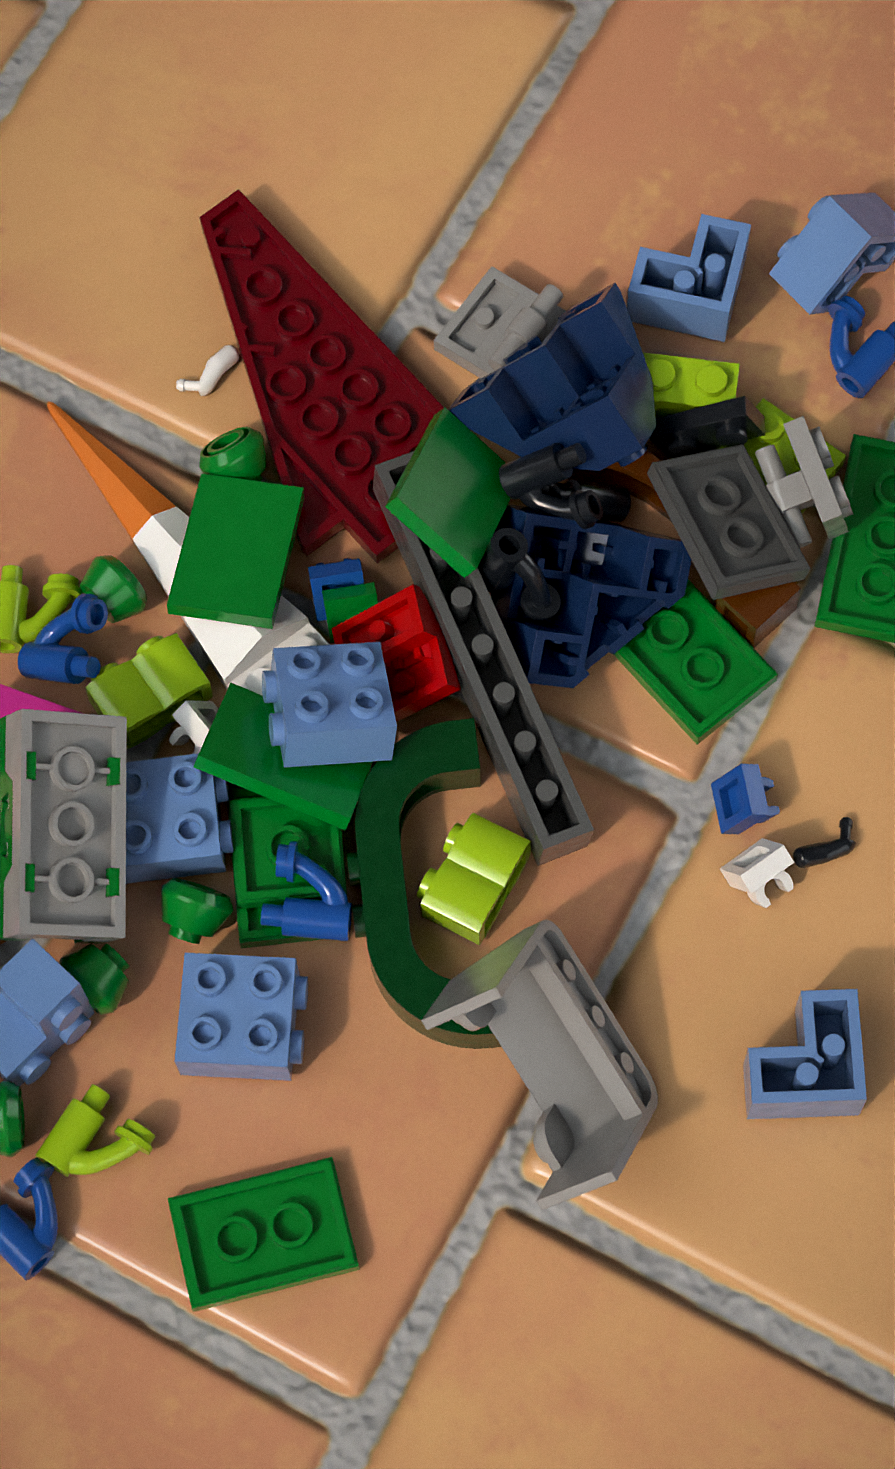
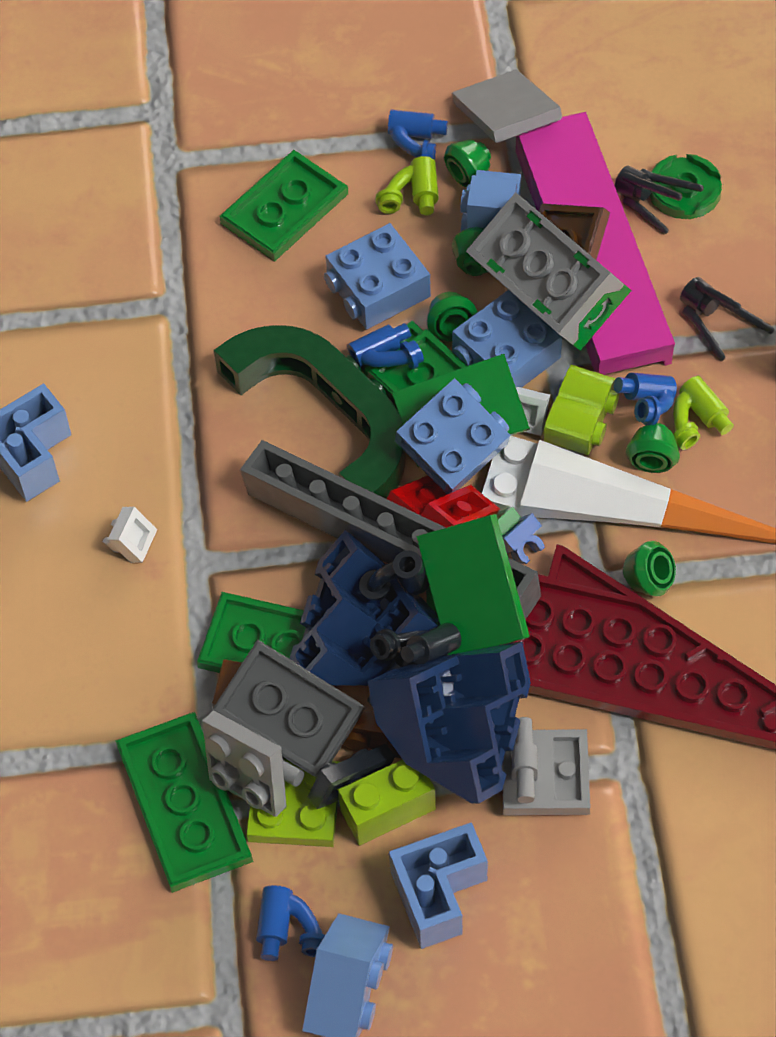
camera: 145 degrees right, 10 degrees down
green tile [167,473,305,629] -> none
white piece [176,345,239,396] -> none
lime brick [417,813,531,945] -> none
light grey windscreen [421,920,658,1210] -> none
blue tile [711,763,780,835] -> none
black piece [793,817,856,868] -> none

